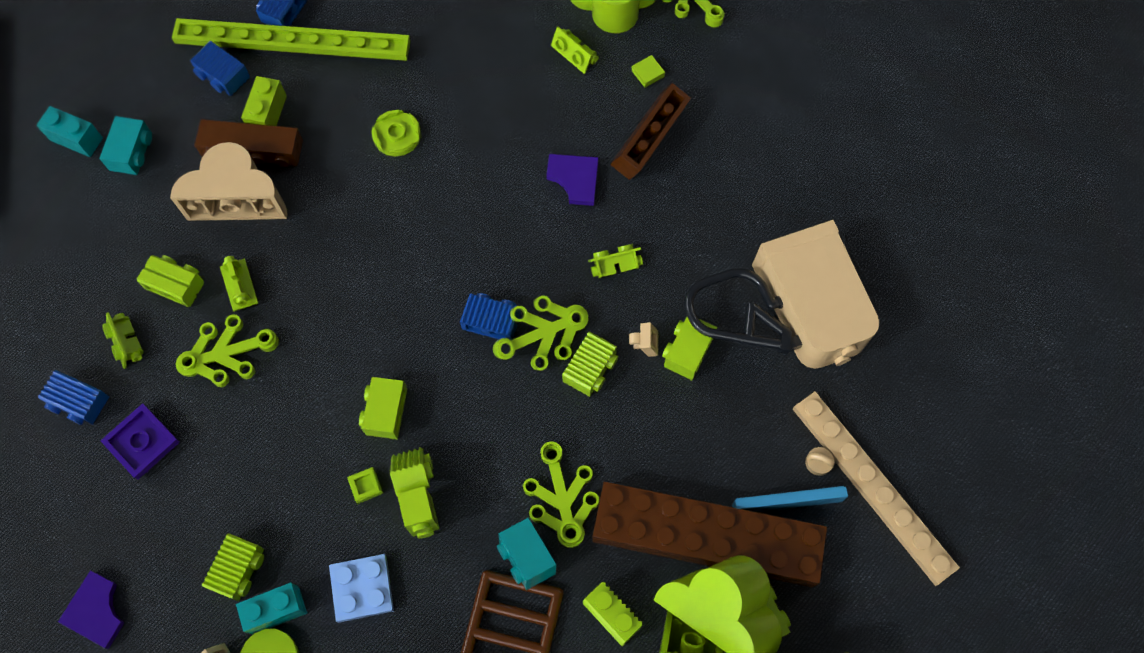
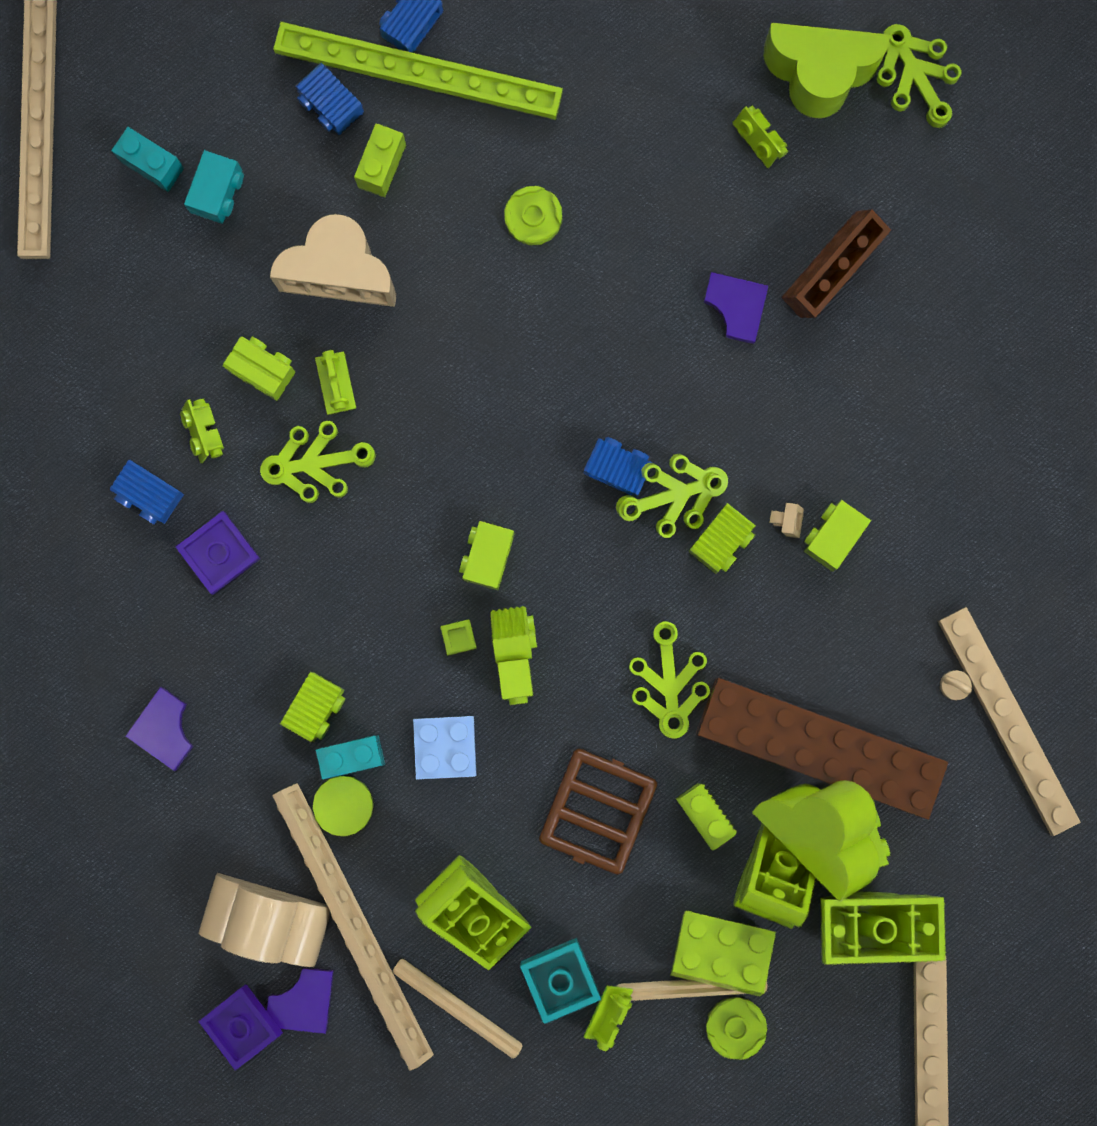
camera: 10 degrees right, 15 degrees up
reddish brown brick [194,119,303,167] -> none
teal brick [497,518,556,590] -> none
lime hinge [588,244,643,278] -> none
lime tile [632,55,665,88] -> none
tan piece [684,220,879,369] -> none
dark azure tile [732,486,848,512] -> none

